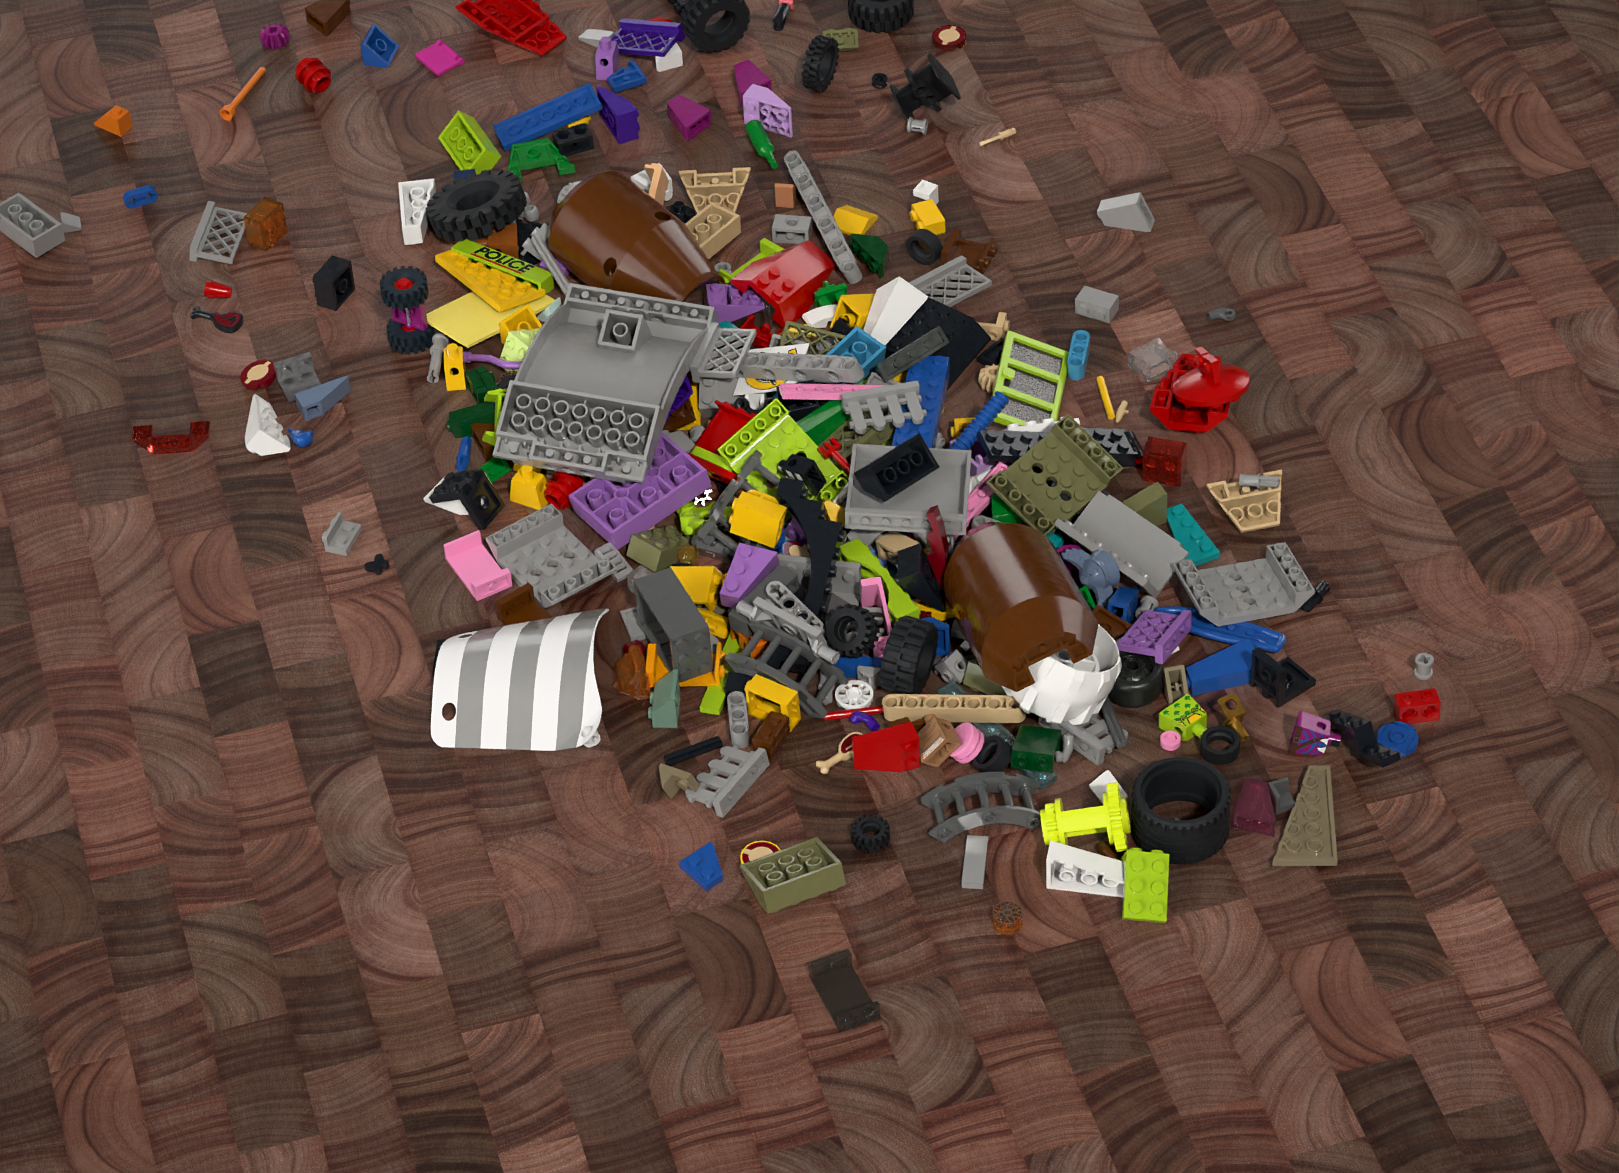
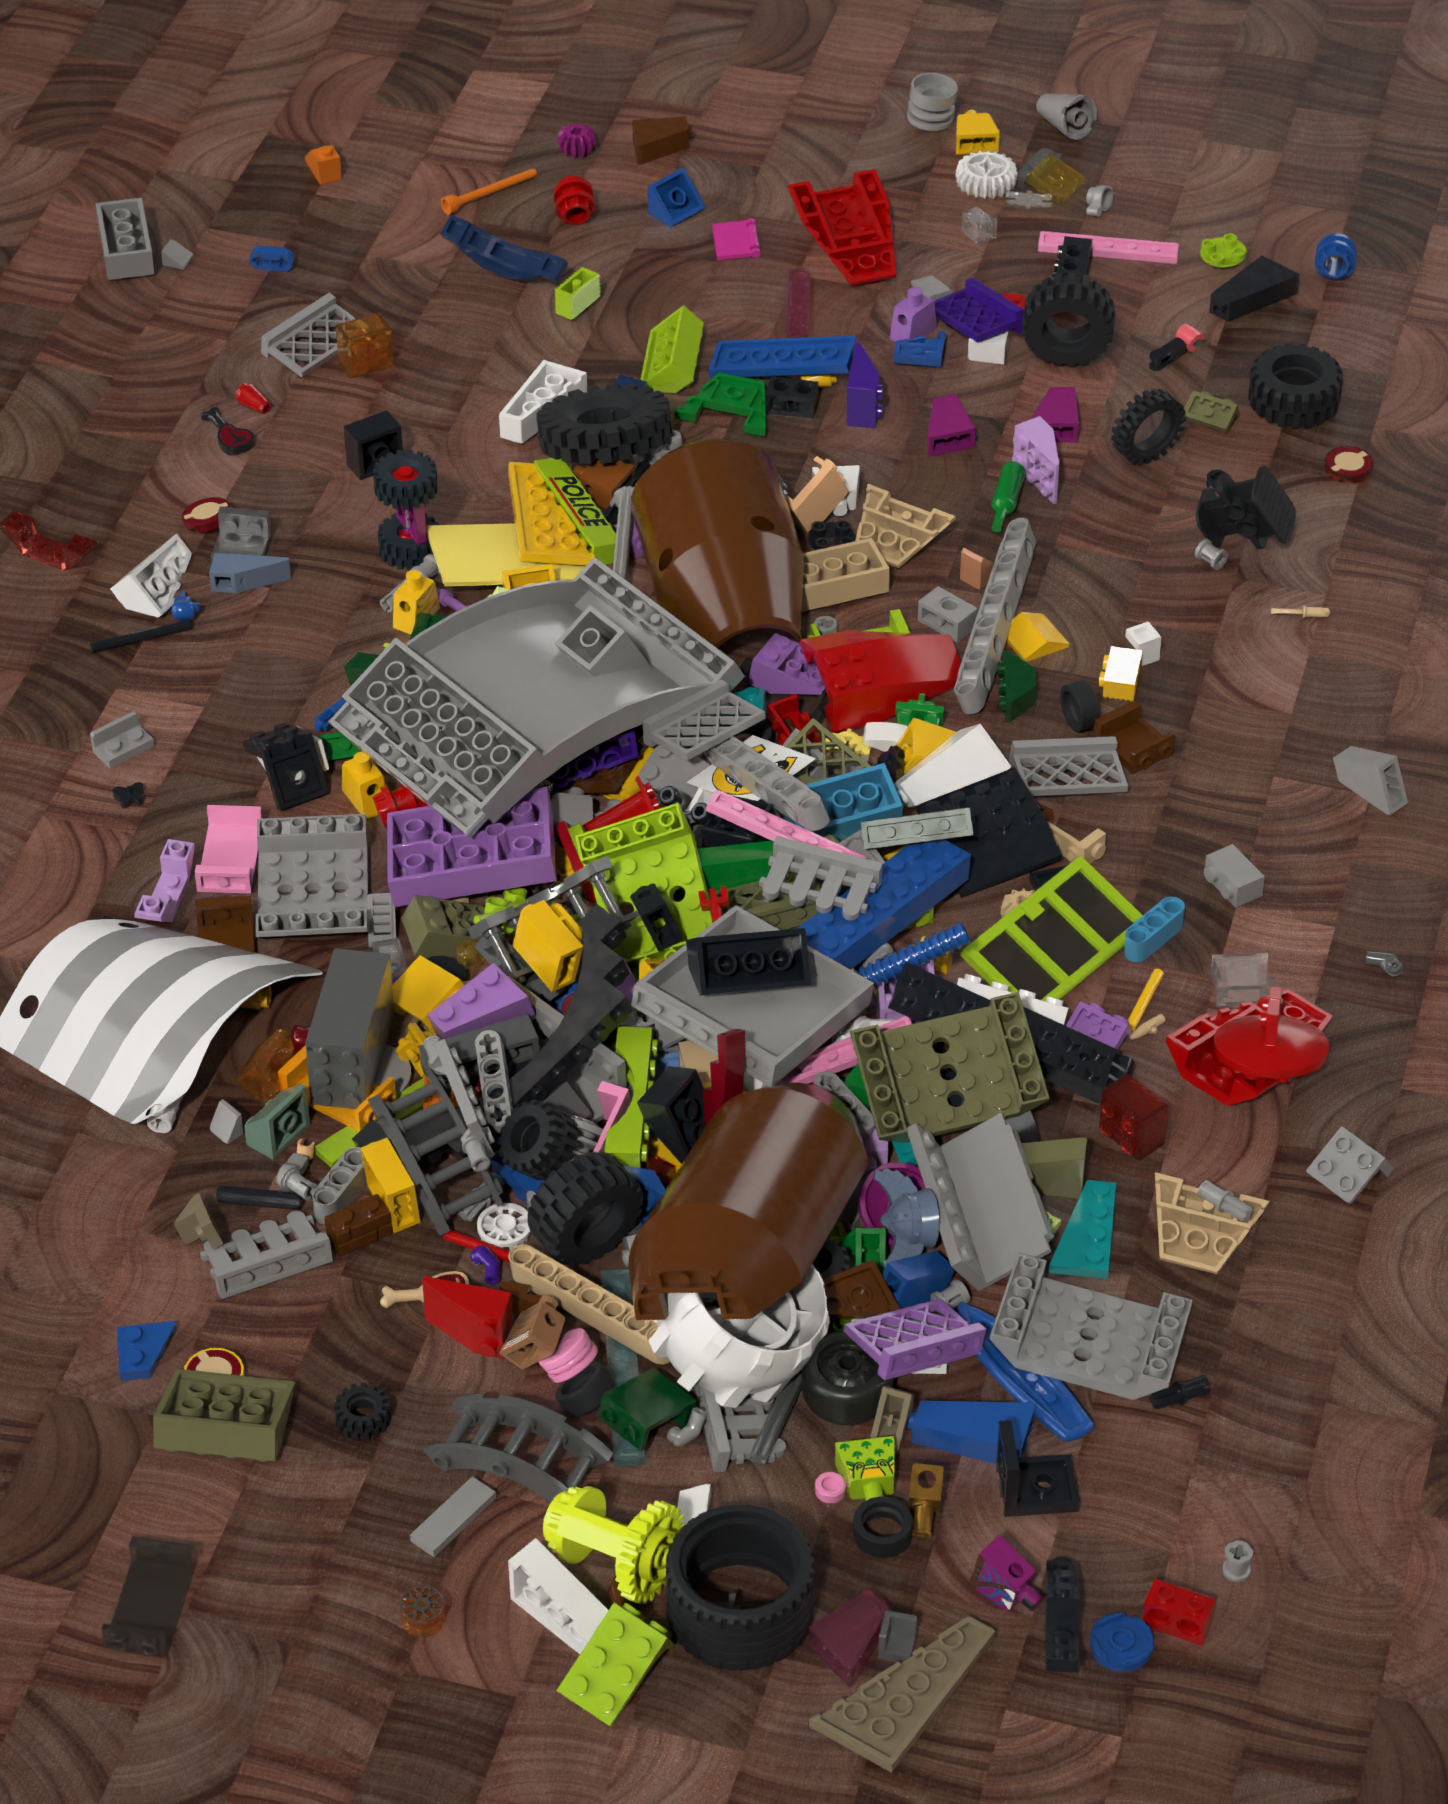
camera: 30 degrees right, 0 degrees up
none -> black bar [90,619,192,653]
none -> lavender slope [134,839,195,922]
none -> light grey slope [210,1099,244,1144]
none -> light grey arm [276,1139,317,1201]
none -> dark blue piece [440,215,569,284]
none -> lime brick [555,267,601,320]
none -> clear pink beam [787,268,810,338]
none -> medium lavender bracket [1066,1001,1132,1049]
none -> light grey bracket [1306,1126,1395,1204]

